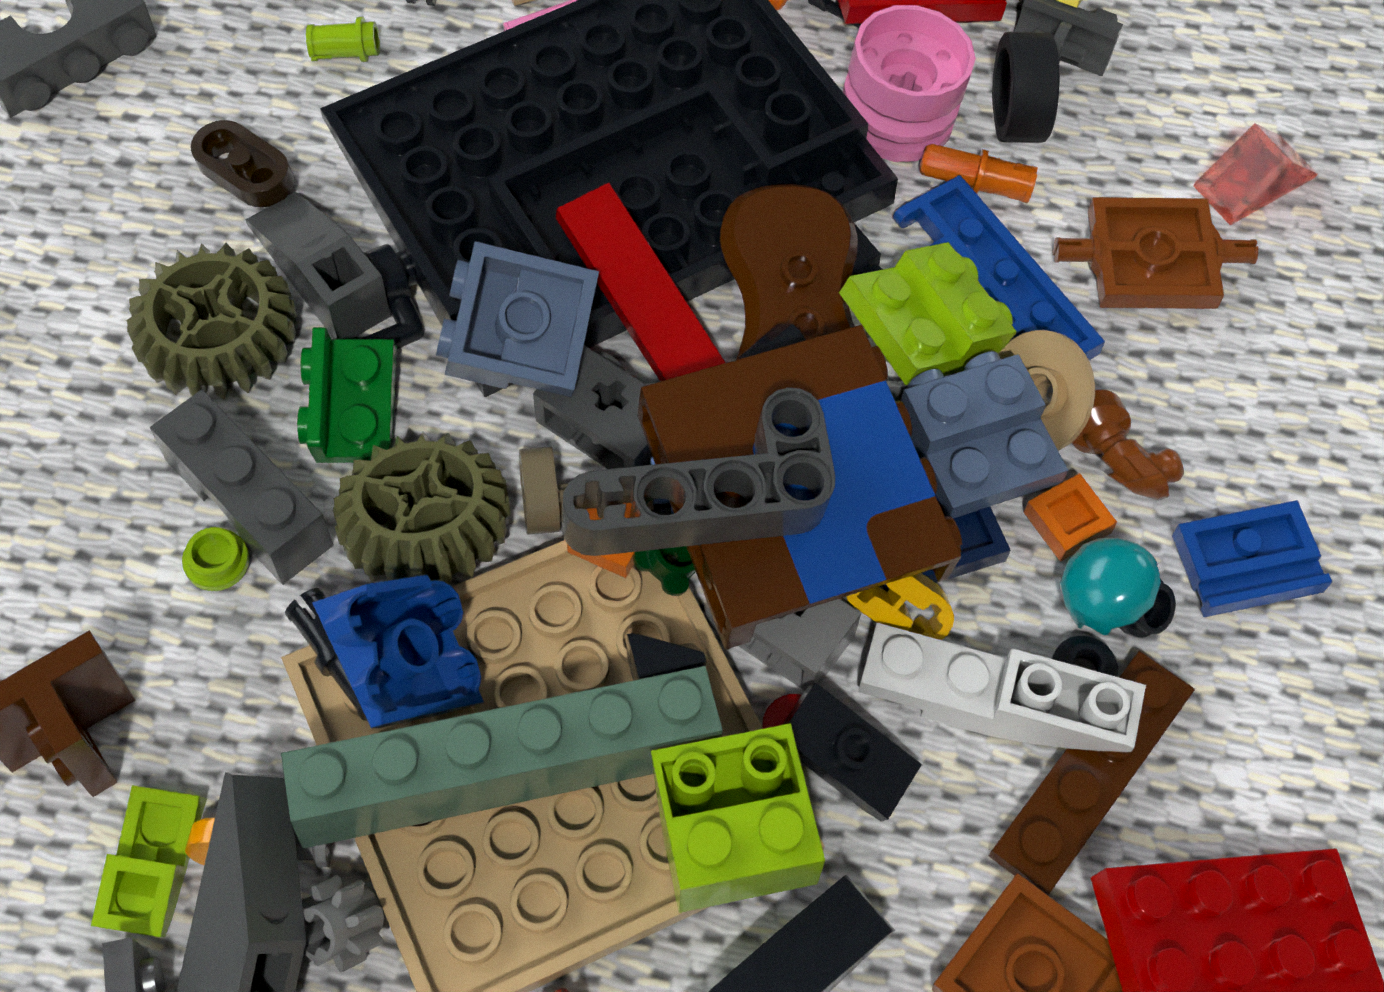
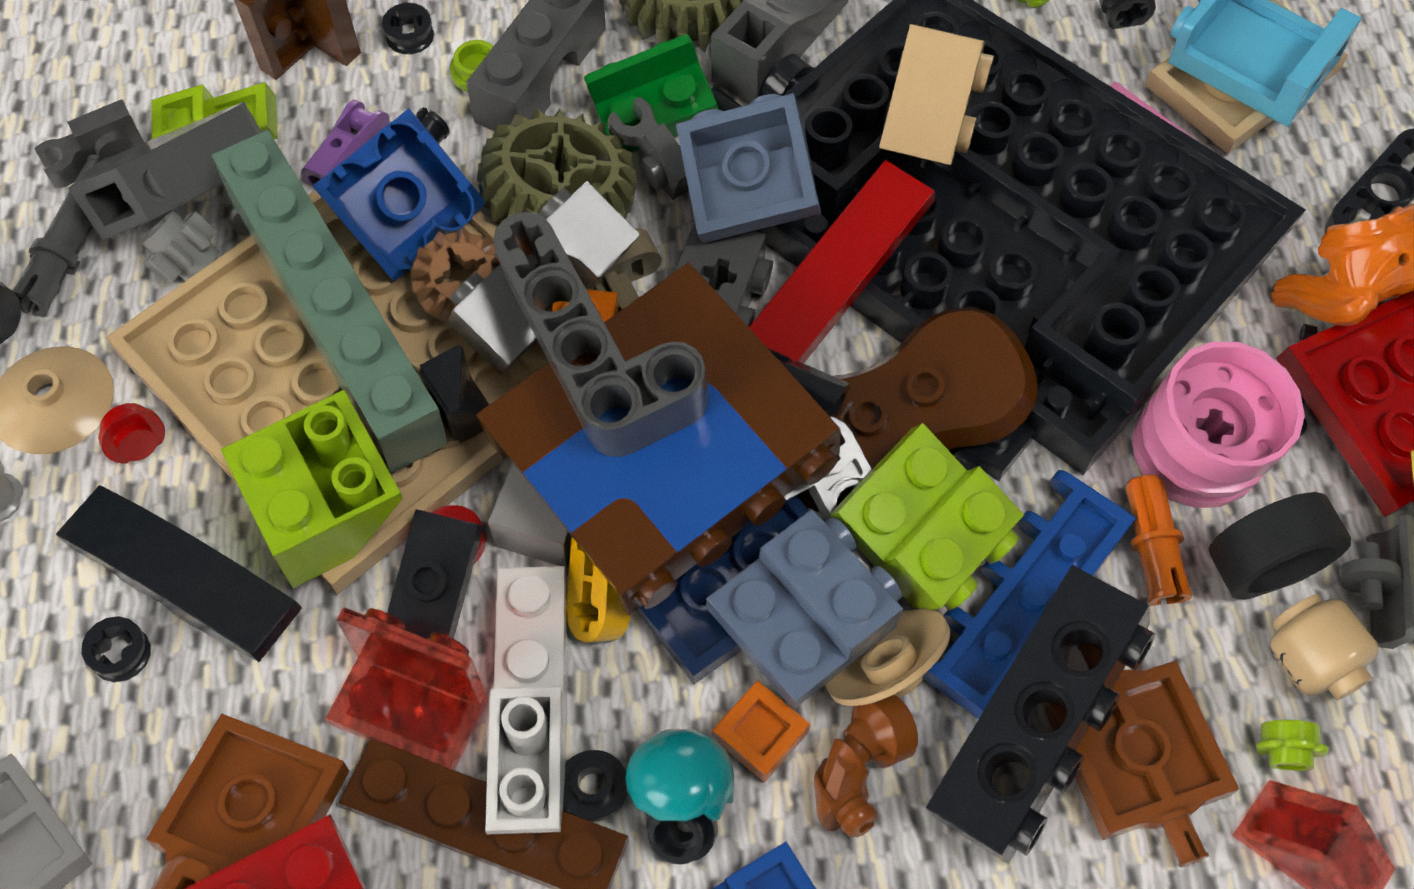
camera: 75 degrees right, 0 degrees up
none -> medium lavender bar [301,100,390,187]
none -> clear red bracket [326,607,488,770]
none -> black bush [382,3,434,55]
none -> medium nougat gear [411,227,500,323]
none -> arch [447,181,640,375]
none -> dark grey plate [608,97,689,200]
none -> tan brick [879,24,994,165]
none -> black brick [925,565,1156,865]
none -> lime plate [1256,720,1329,771]
none -> tan head [1269,594,1379,701]

